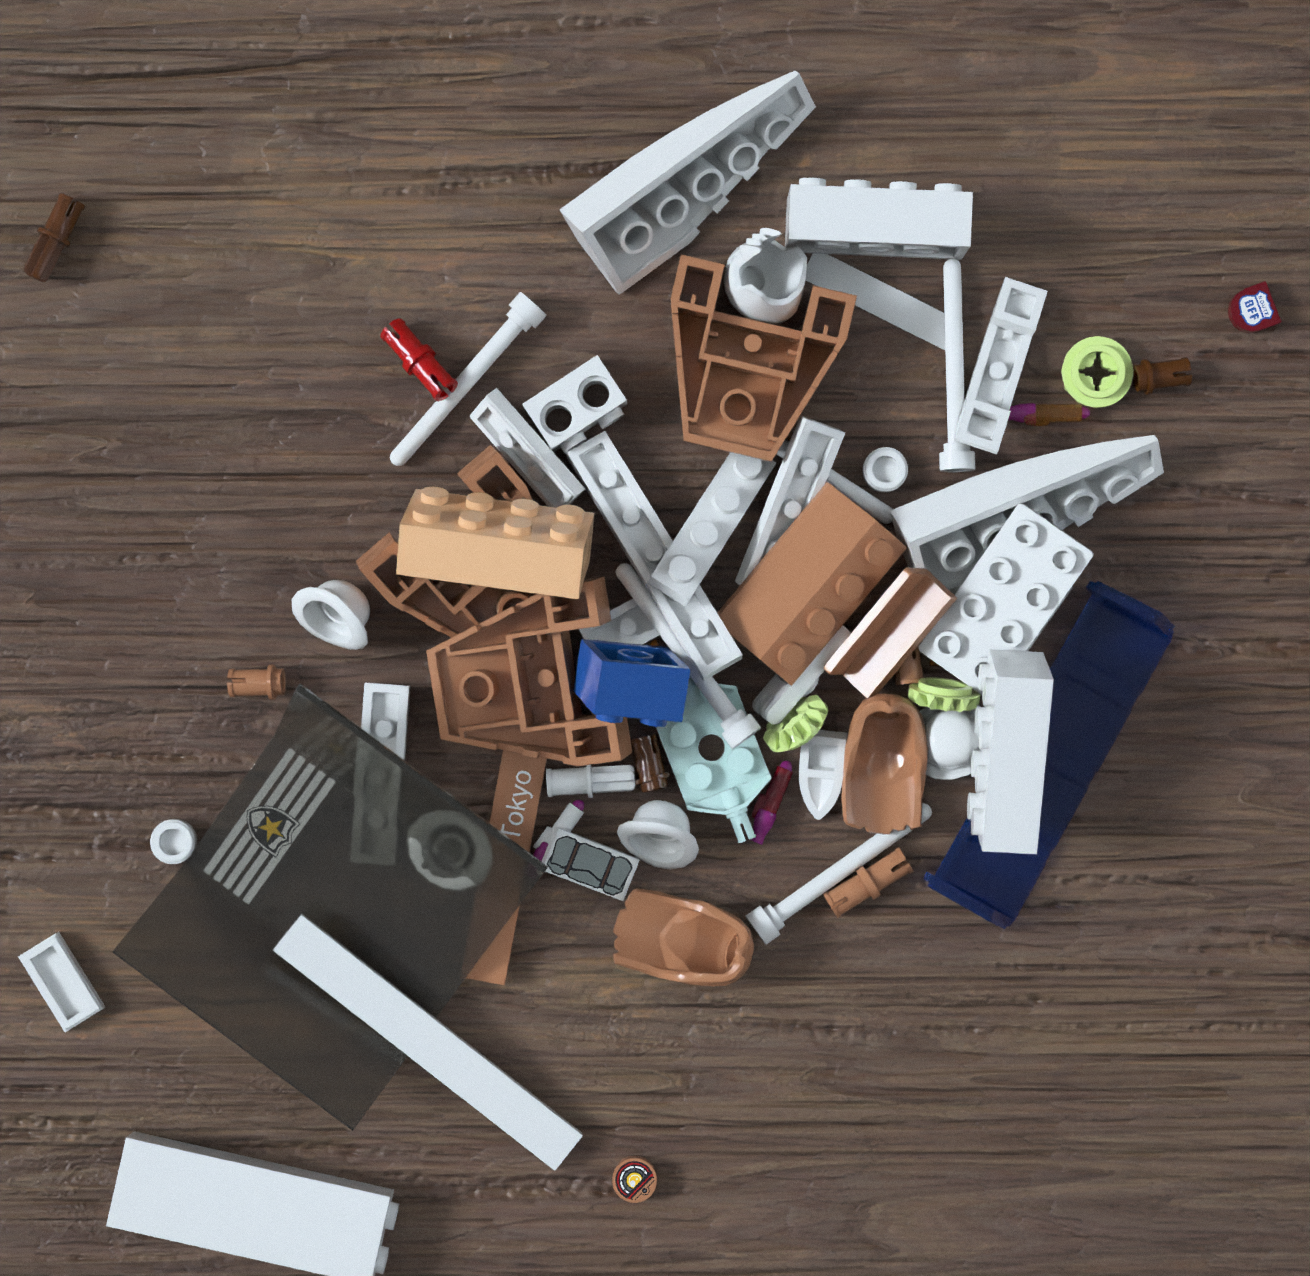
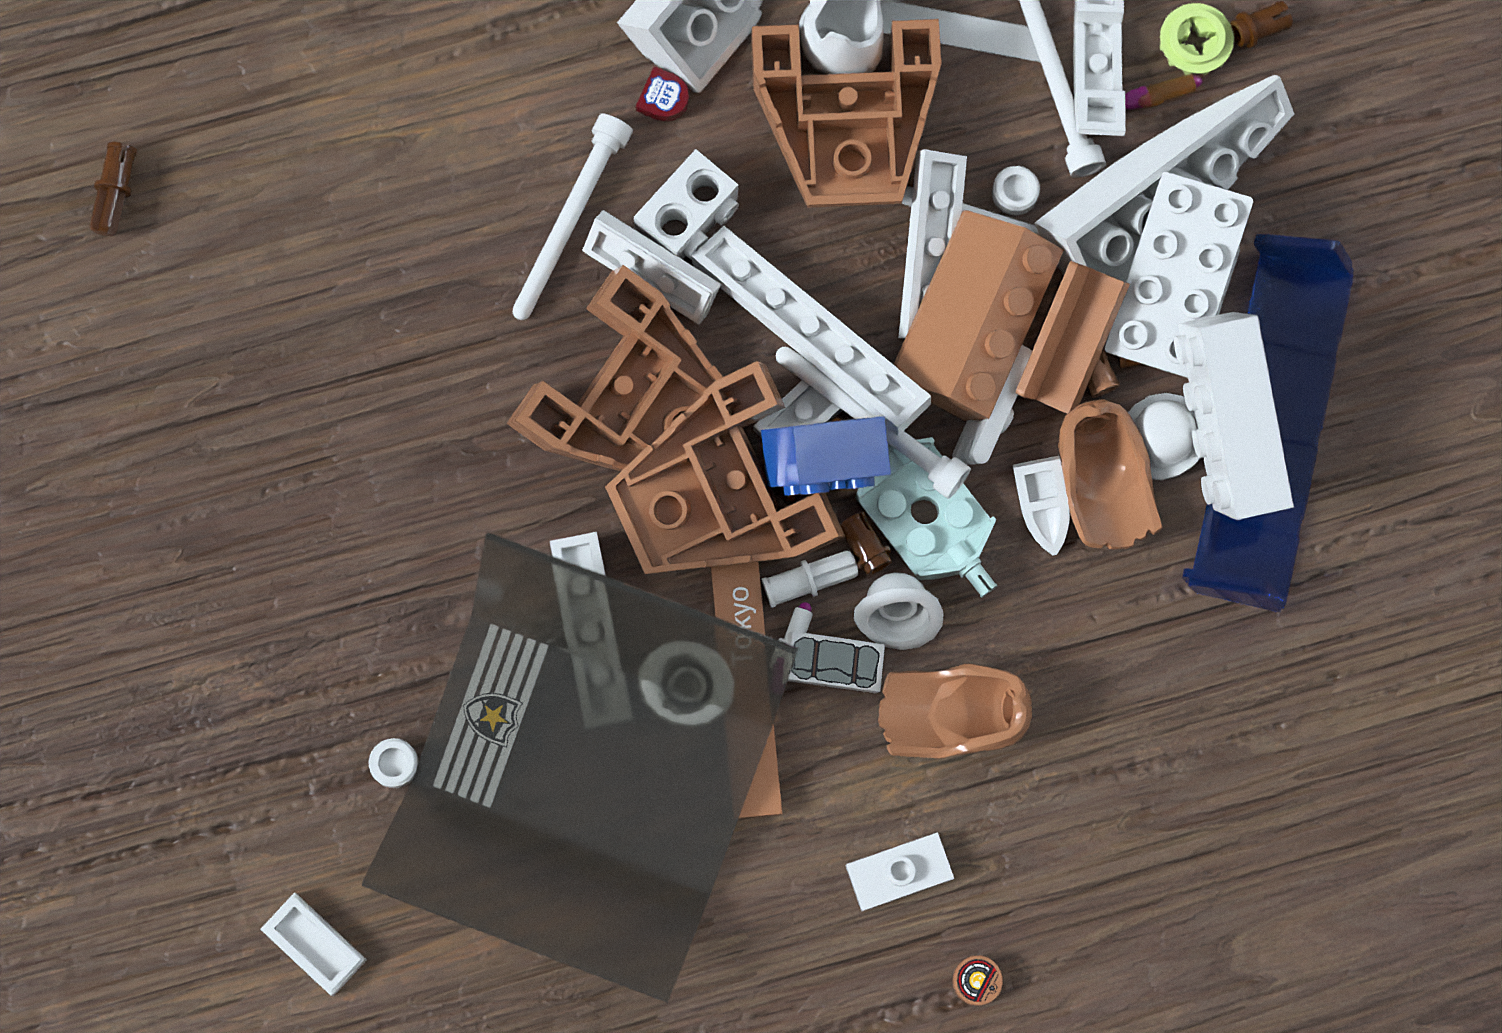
camera: 25 degrees left, 10 degrees down
nougat pin [227,665,286,700] -> none
white tile [273,914,583,1171] -> none
white hat [291,580,370,650] -> none
red pin [380,318,458,402] -> none
light nougat brick [396,487,595,599] -> none
white plate [647,452,776,607] -> none
white piece [746,803,932,945] -> none
piece [750,760,793,845] -> none
yellowish green gear [763,694,828,752] -> none
nougat pin [823,847,914,918] -> none
yellowish green gear [908,677,981,712] -> none
none -> tile [635,66,689,122]
none -> white plate [845,832,954,911]

